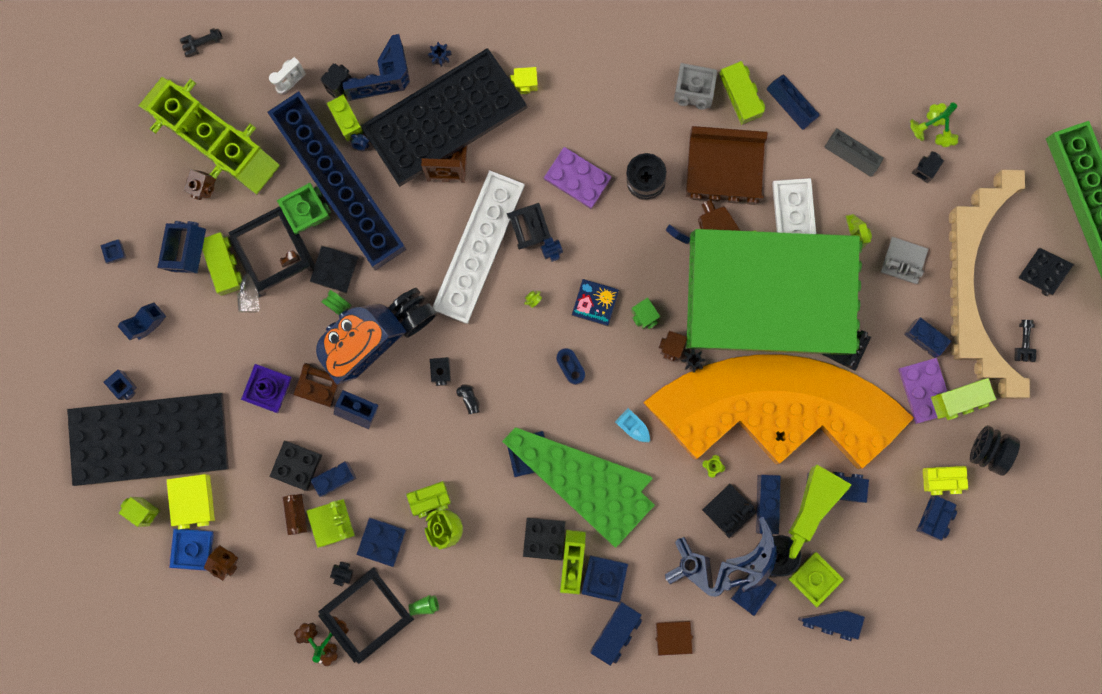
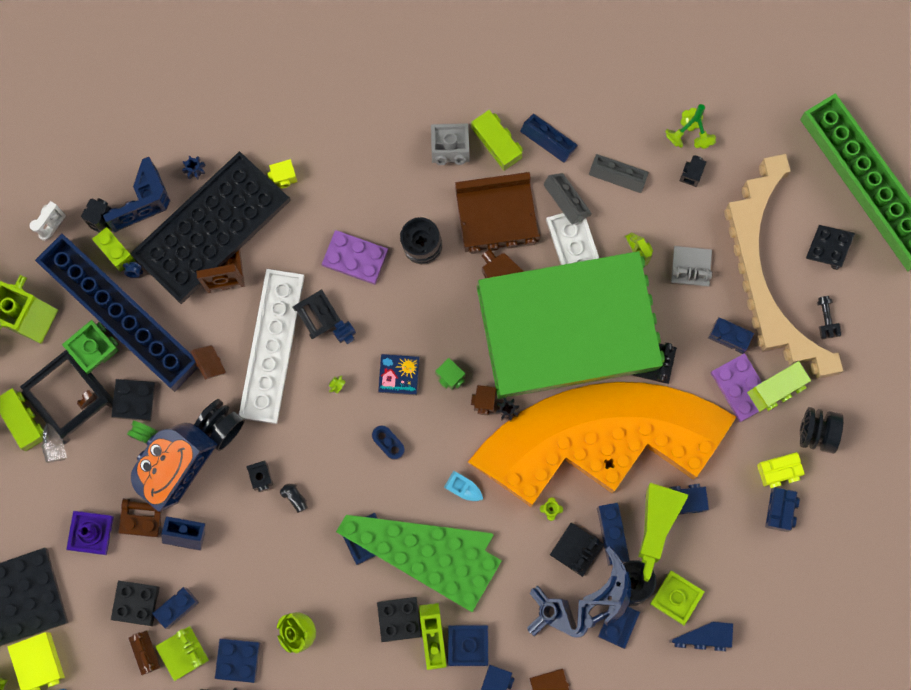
camera: 10 degrees left, 5 degrees down
lime brick [406,481,451,518] -> none
dark blue tile [666,224,690,244] -> none
none -> reddish brown piece [190,345,226,380]
none -> dark grey slope [544,173,592,225]

